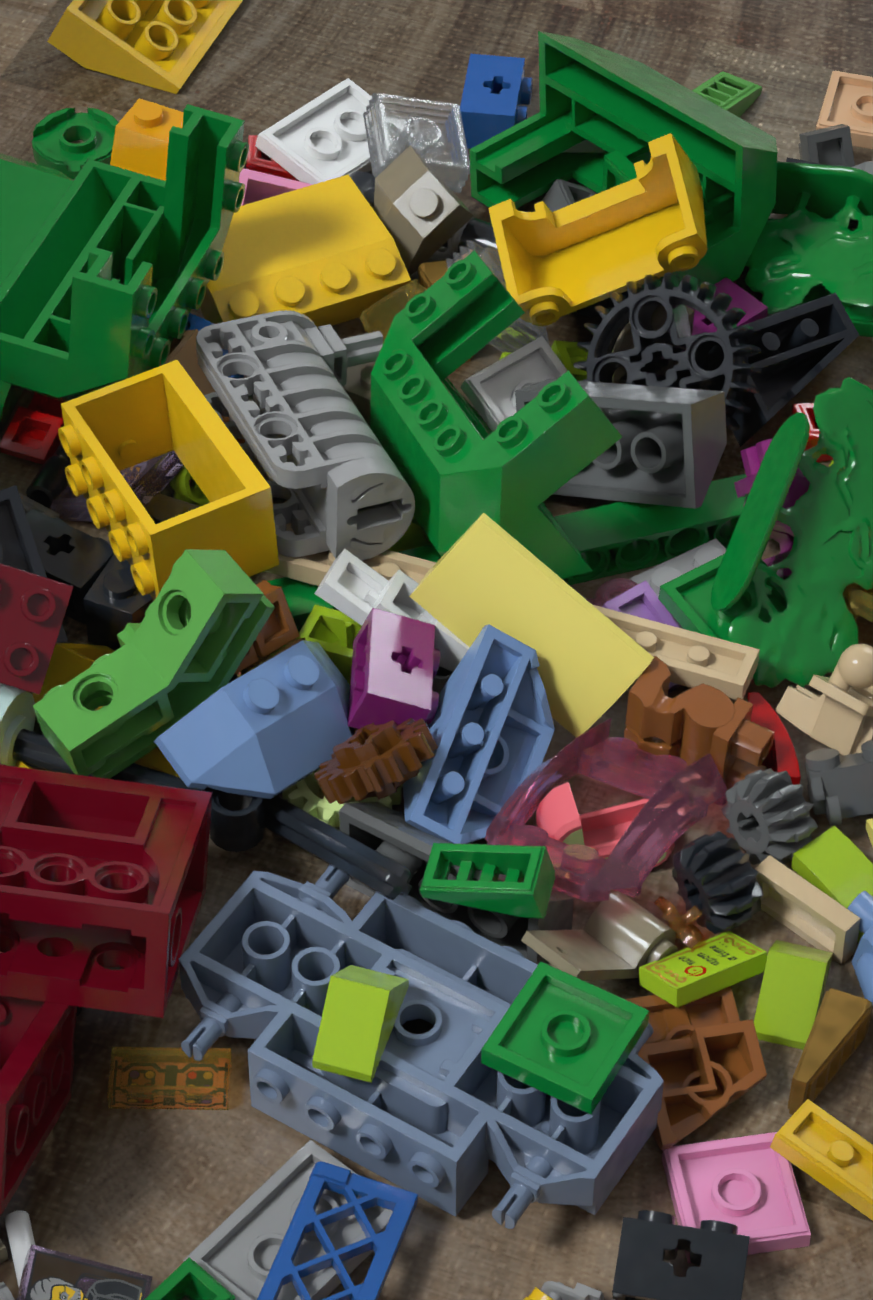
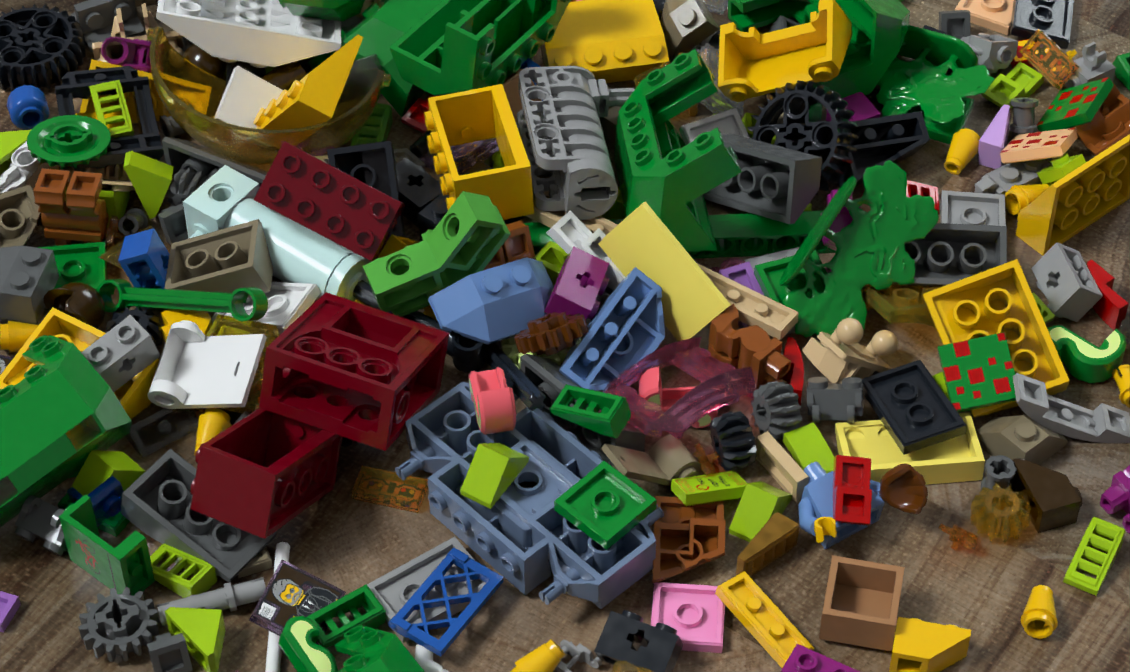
camera: 15 degrees right, 0 degrees up
none -> coral animal [468,367,516,435]

